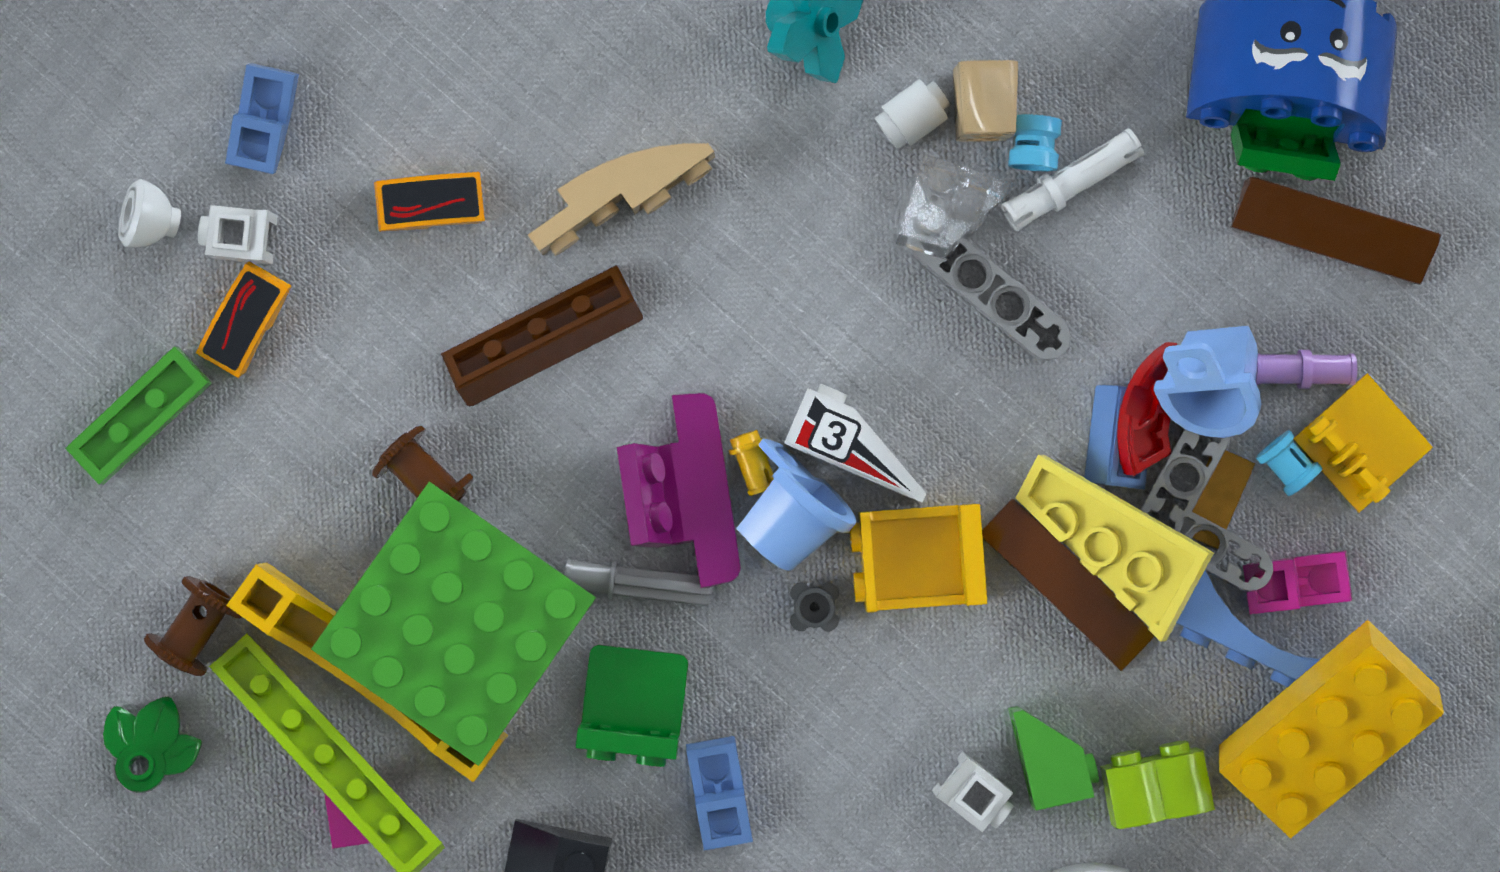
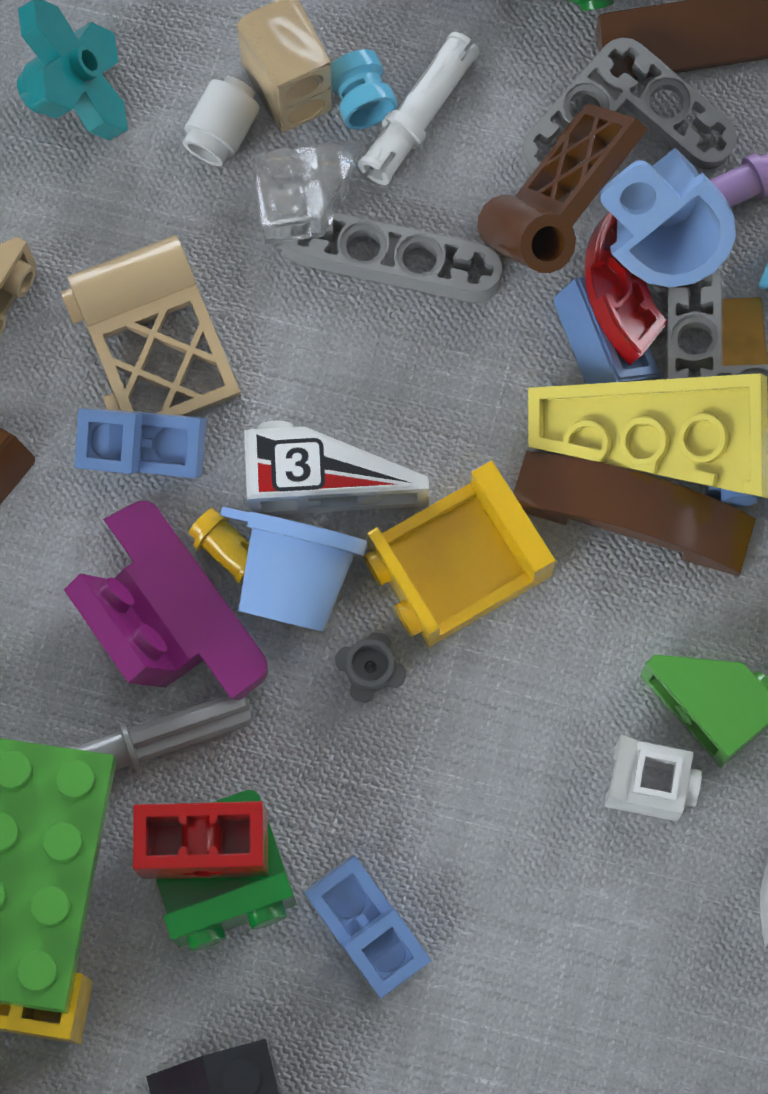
camera: 25 degrees left, 15 degrees down
none -> tan piece [60,235,241,416]
none -> medium blue slope [74,408,206,478]
none -> red brick [133,801,268,879]
none -> reddish brown piece [477,103,648,273]
none -> light grey beam [521,37,737,175]

